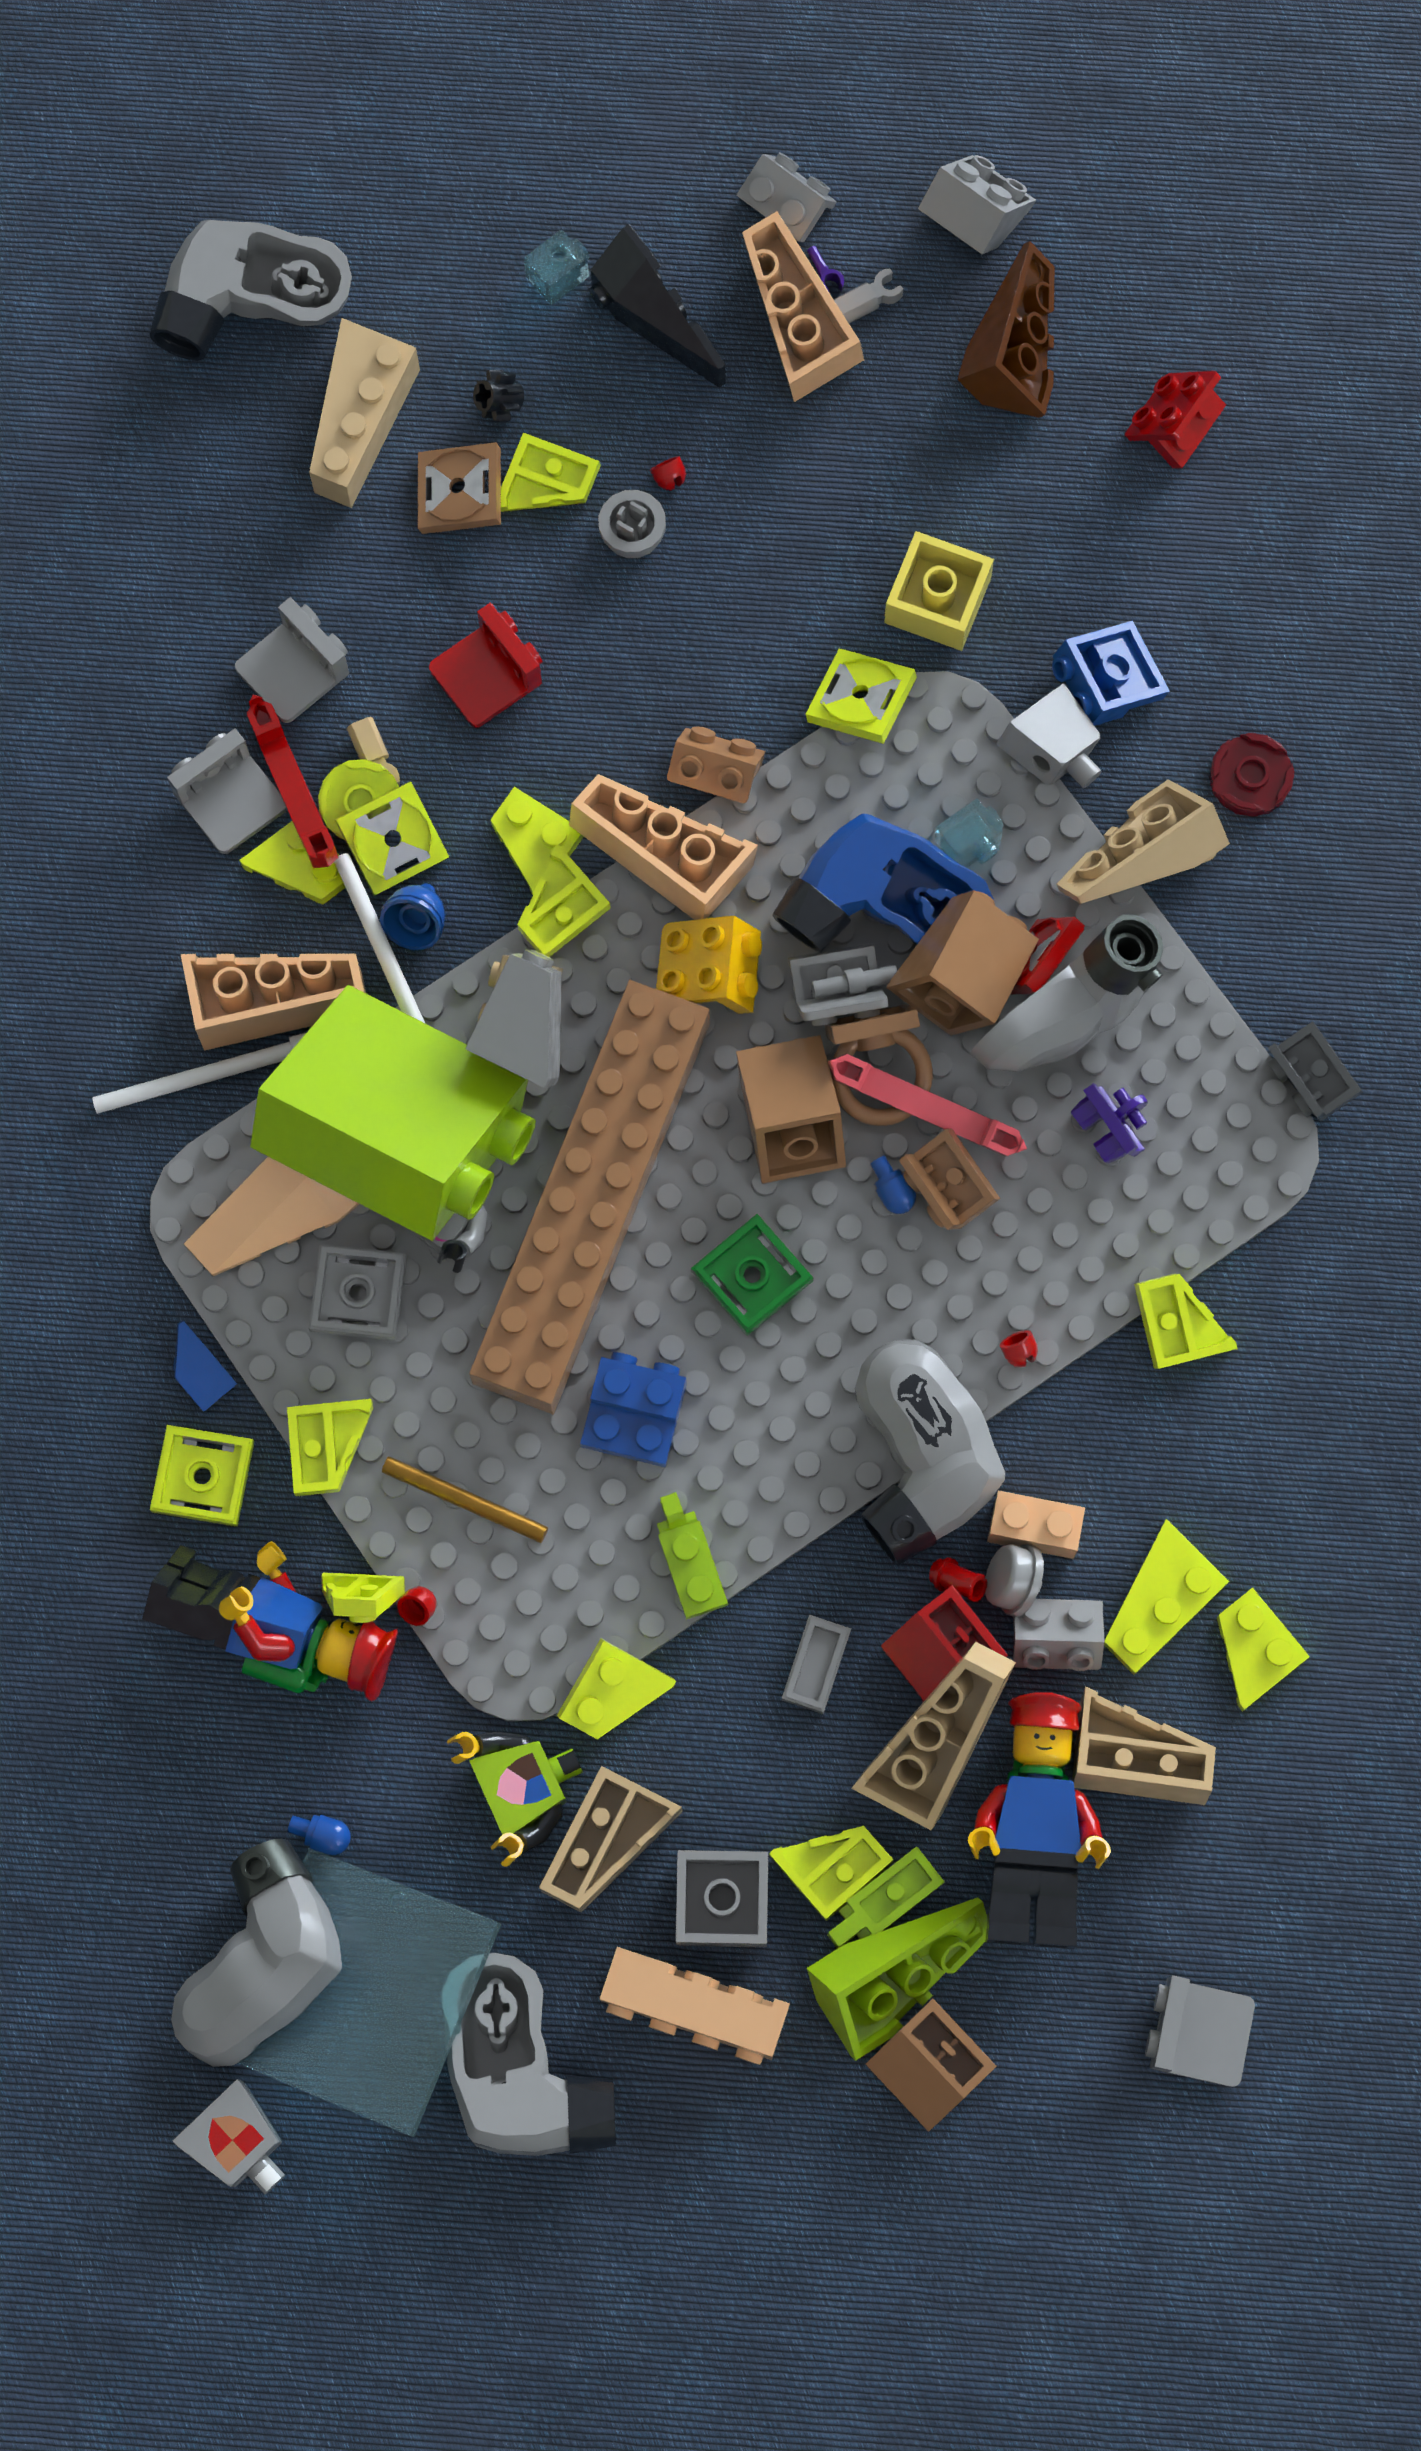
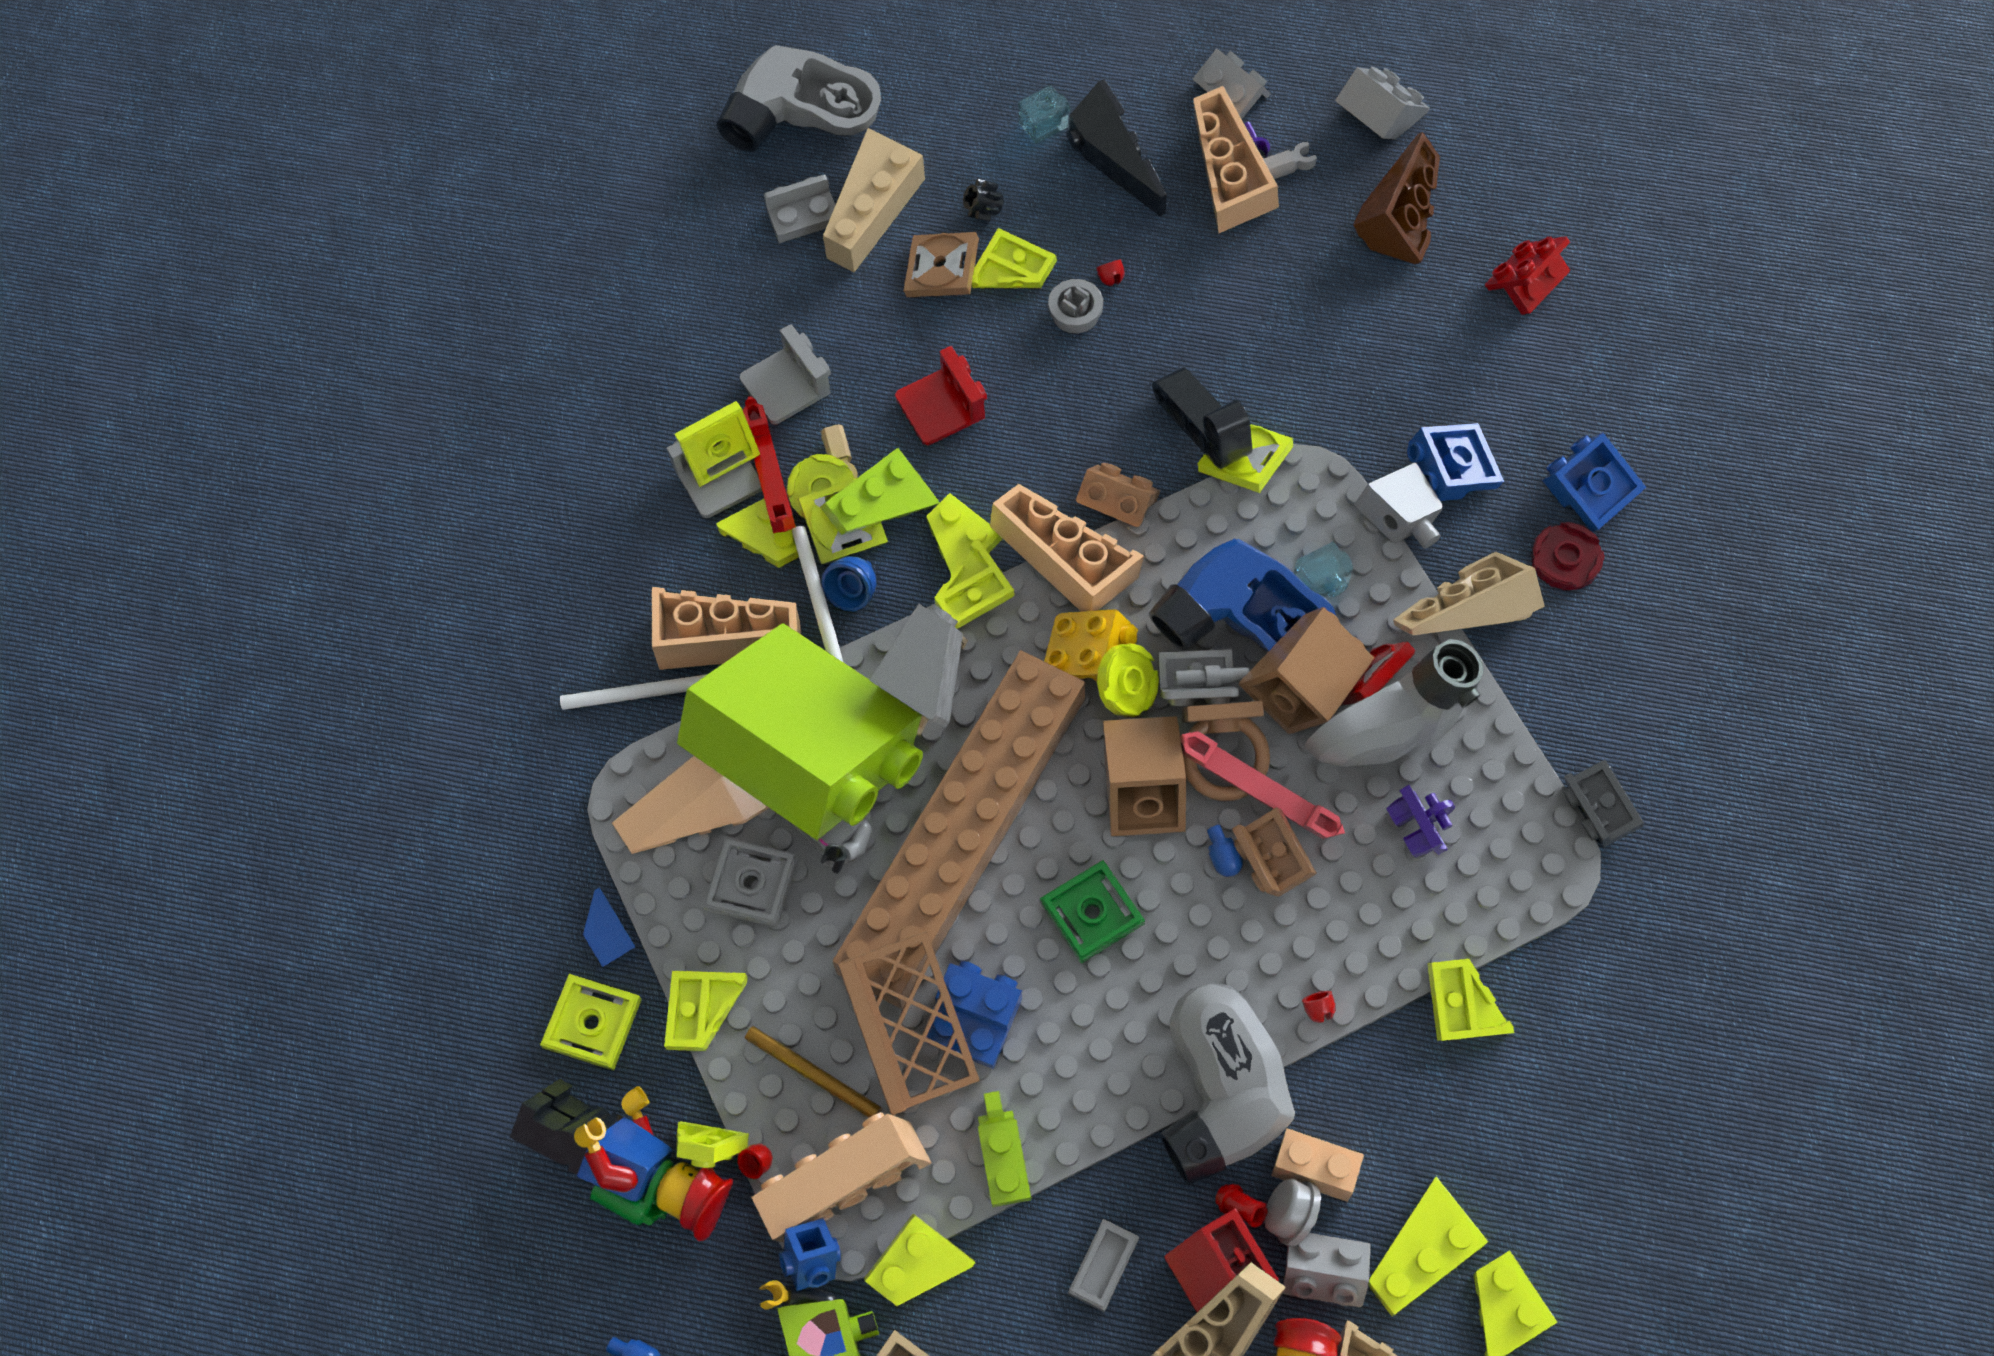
camera: 10 degrees right, 10 degrees down
light yellow brick [884,531,994,651] -> none
none -> neon yellow piece [674,401,760,487]
none -> light nougat wedge [751,1113,932,1242]
none -> light grey bracket [764,175,835,243]
none -> blue brick [779,1218,841,1291]
none -> lime wing [820,448,940,535]
none -> medium nougat fence [837,932,980,1115]
none -> neon yellow tile [1097,643,1159,717]
none -> black beam [1152,367,1253,469]
none -> blue plate [1542,433,1646,532]

